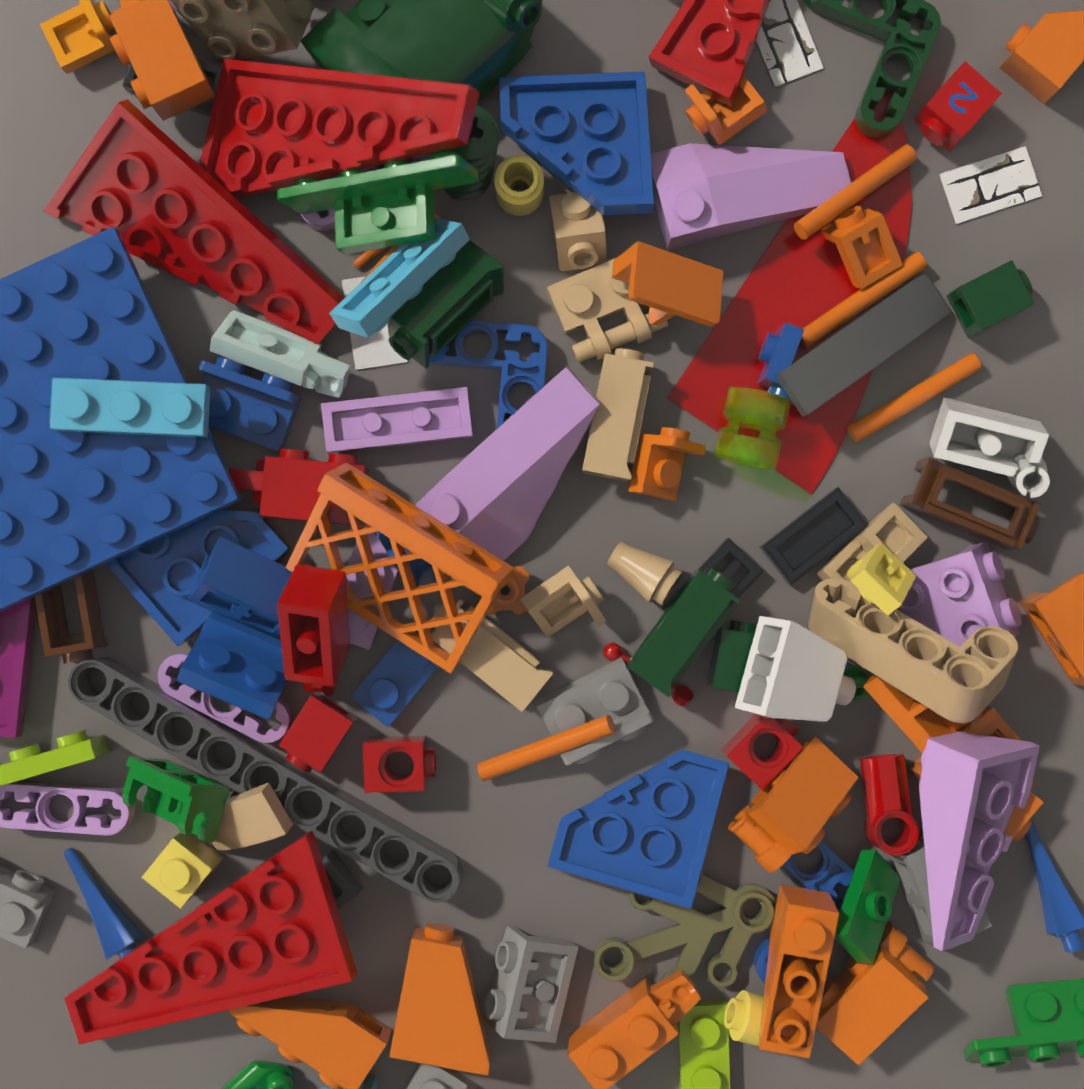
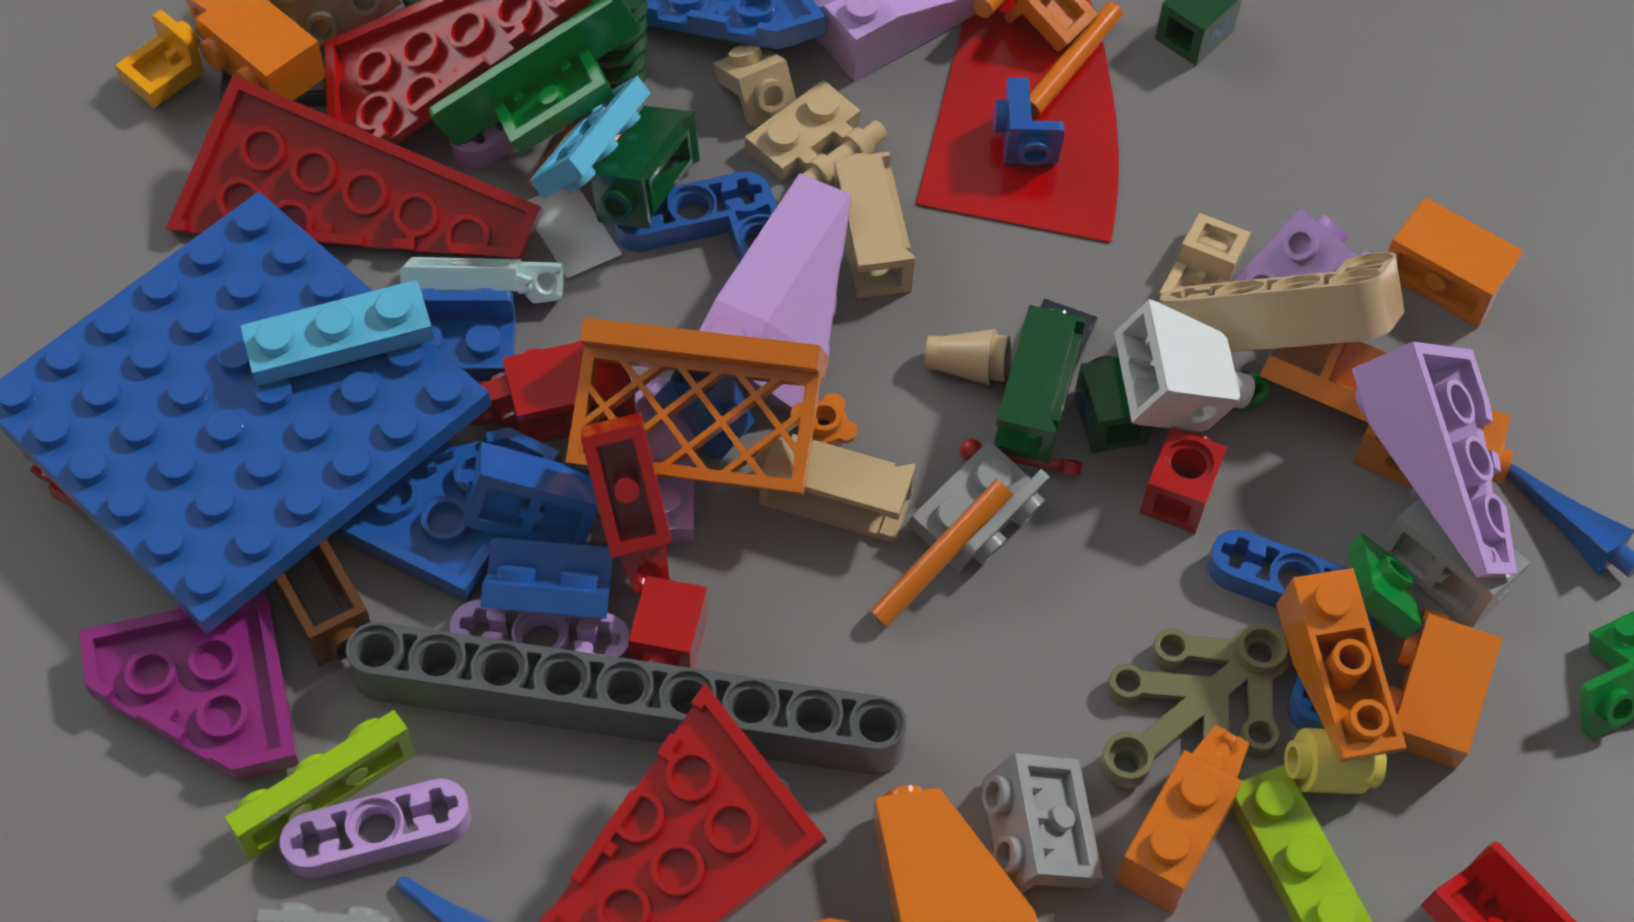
camera: 25 degrees left, 30 degrees down
green hinge [122,756,230,842] -> none
light yellow brick [141,833,225,909] -> none
tan slope [212,783,293,850] -> none
lavender plate [321,387,473,454] -> none
blue plate [350,621,448,728] -> none
red brick [363,736,436,793] -> none
light yellow brick [494,155,544,216] -> none
tan bracket [520,565,607,638] -> none
blue plate [547,749,729,909] -> none
orange panel [612,241,724,327] -> none
orange bracket [629,427,706,502] -> none
clear neon green wheel [713,387,791,470] -> none
orange hinge [728,736,859,873] -> none
black tile [759,487,868,585] -> none
dark grey slope [775,272,951,417] -> none
orange bar [847,352,982,443] -> none
light yellow bracket [847,542,916,616] -> none
red piece [859,753,919,856] -> none
reddish brown window [900,457,1040,550] -> none
white hinge [929,398,1050,498] -> none

